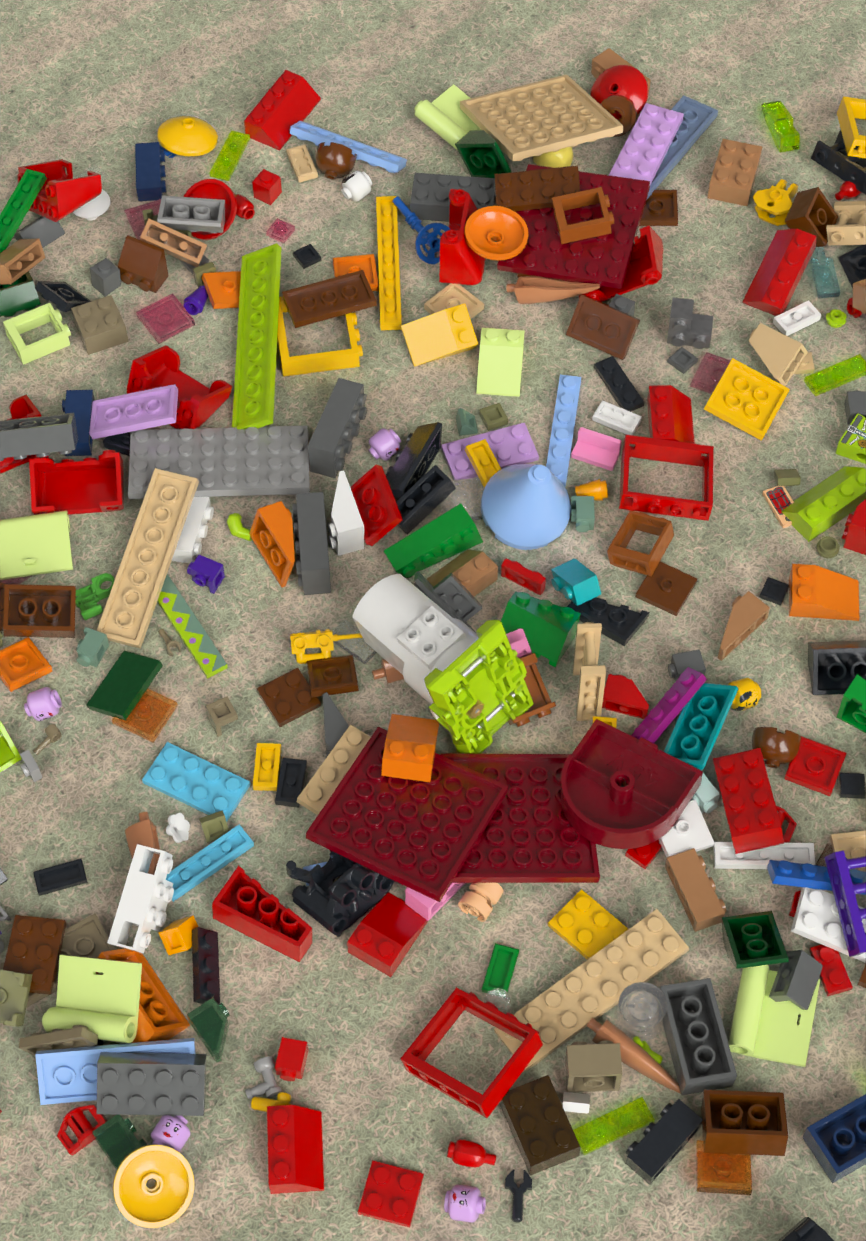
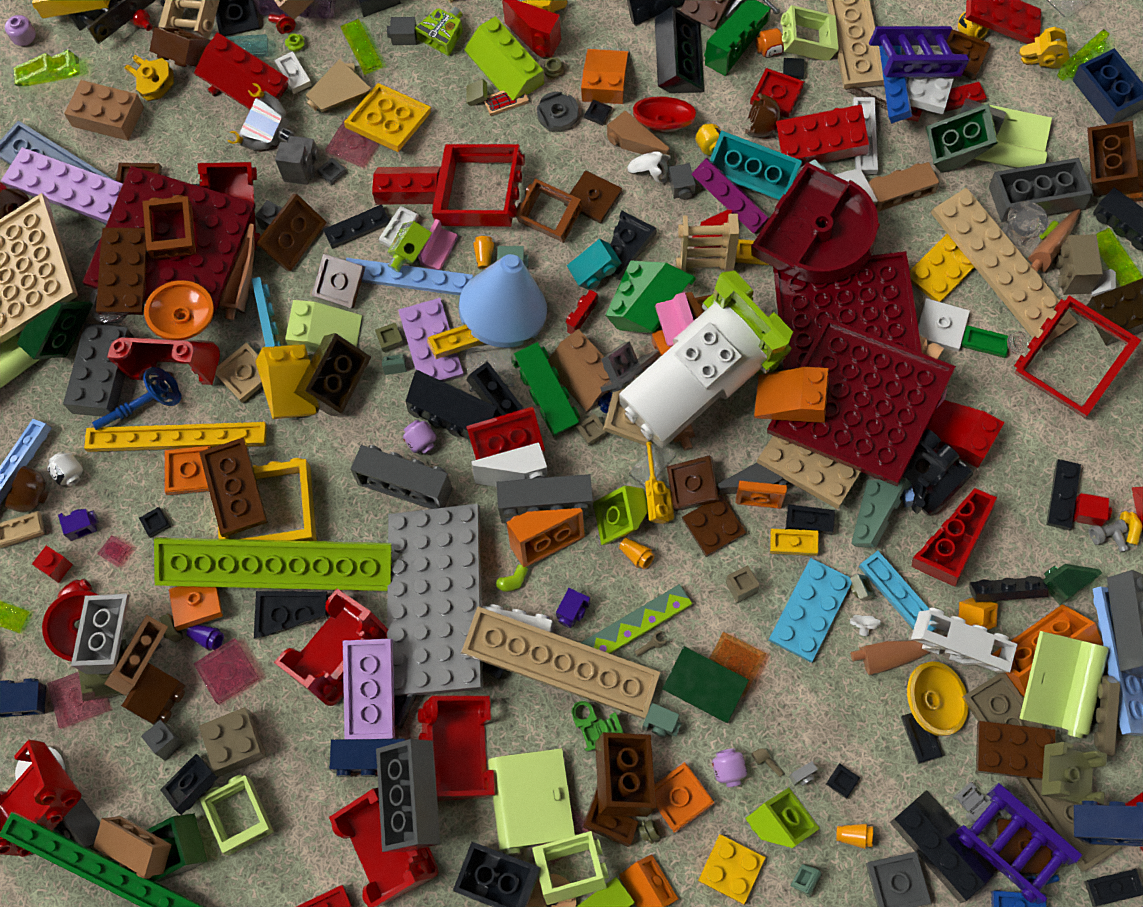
camera: 85 degrees left, 10 degrees up
none -> lavender head [5,15,36,46]
none -> dark purple brick [58,509,99,541]
none -> torso [227,83,294,151]
none -> medium azure plate [252,277,281,347]
none -> black wing [253,591,328,639]
none -> dark brown brick [294,333,371,416]
none -> plate [312,254,366,308]
none -> lime torso [388,221,432,272]
none -> dark grey plate [537,91,578,132]
none -> lime slope [593,485,648,545]
none -> light orange cone [619,538,655,569]
none -> white piece [627,151,671,183]
none -> red dish [633,96,696,133]
none -> orange plate [735,481,787,509]
none -> black tile [825,763,860,799]
none -> sand green wing [851,479,911,547]
none -> yellow dish [907,661,968,736]
none -> white plate [918,298,970,352]
none -> black plate [1046,459,1081,531]

